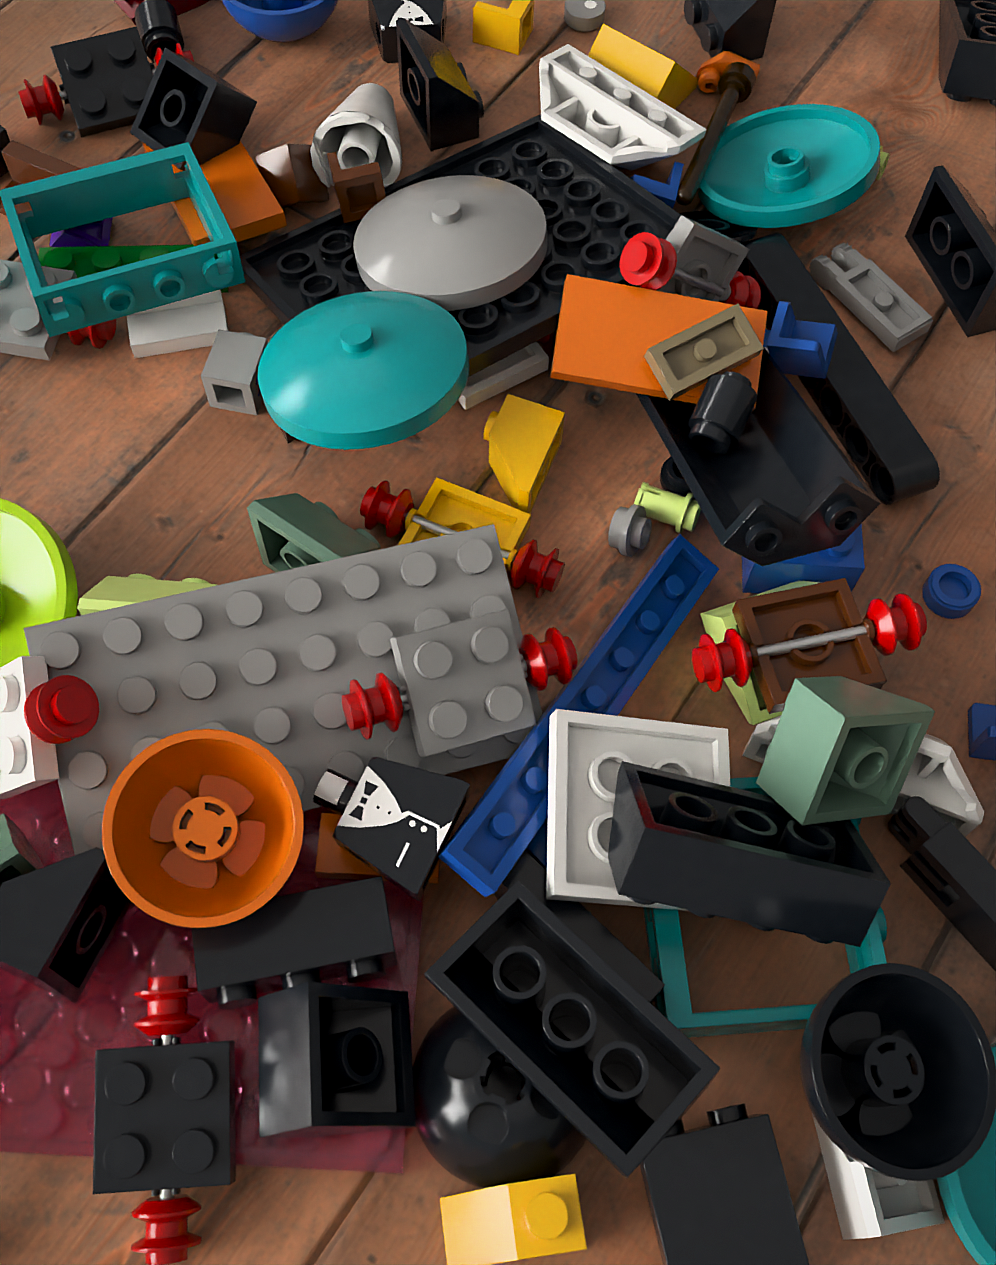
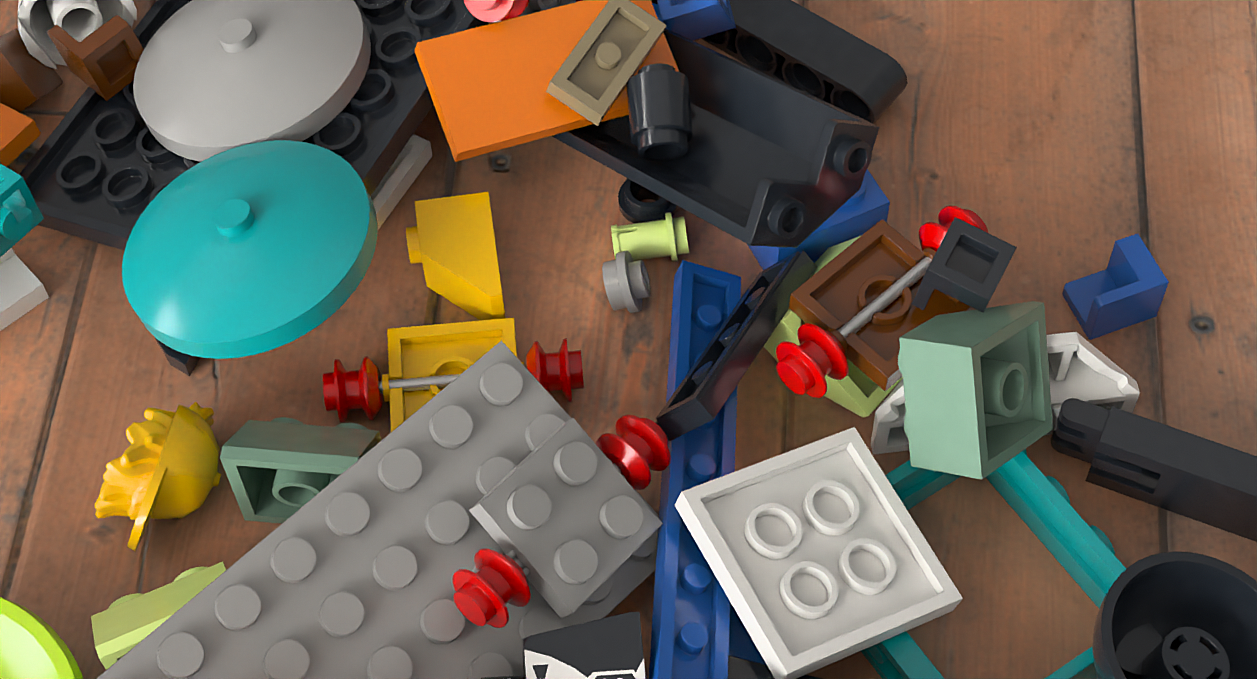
camera: 25 degrees left, 5 degrees down
light grey brick [201,329,268,415] -> none
black slope [608,761,891,947] -> none
blue tile [922,564,981,619] -> none
none -> yellow hair [95,402,221,552]
none -> black tile [655,250,817,442]
none -> black panel [912,217,1017,313]

